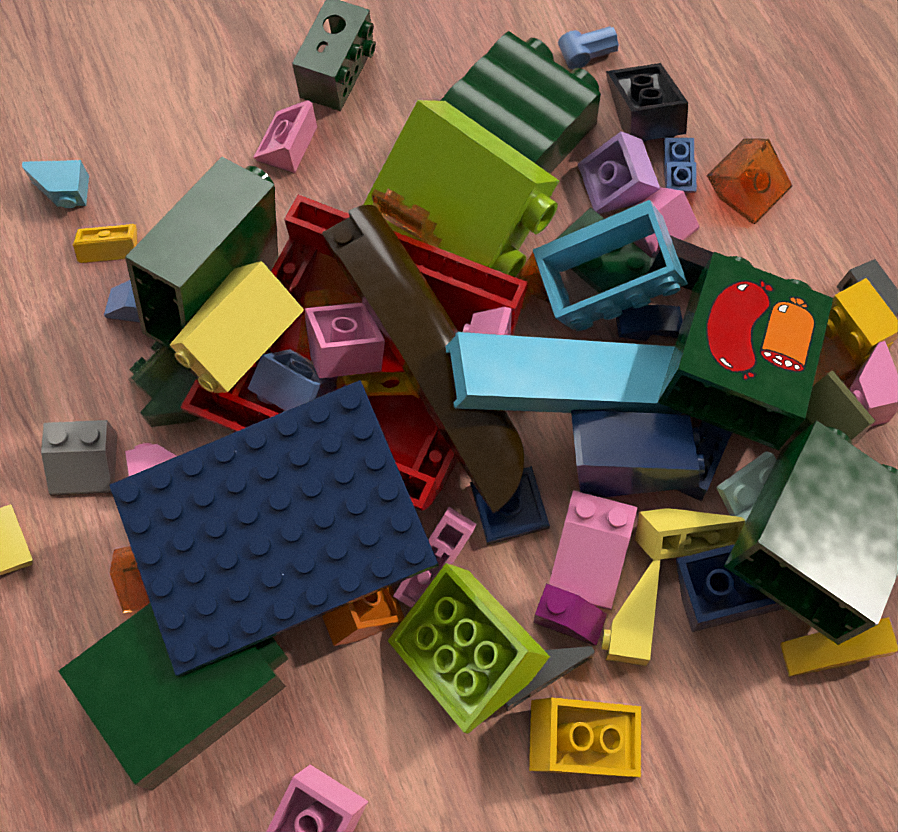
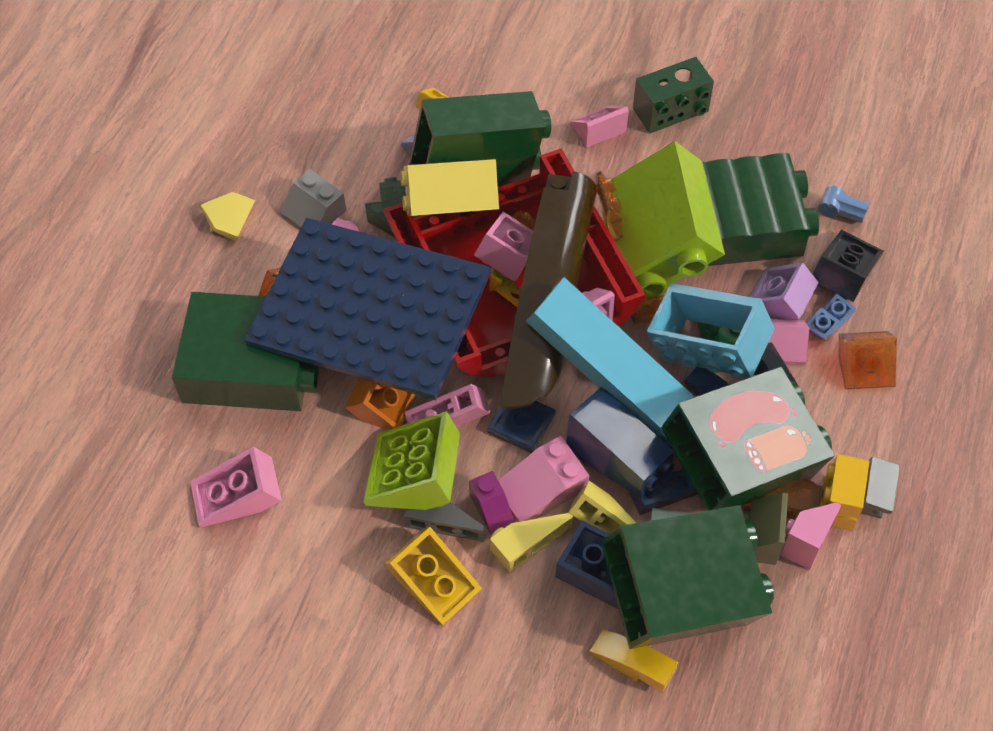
camera: 40 degrees right, 10 degrees down
medium azure slope [22,160,89,208] -> none
medium blue slope [248,349,338,412] -> none

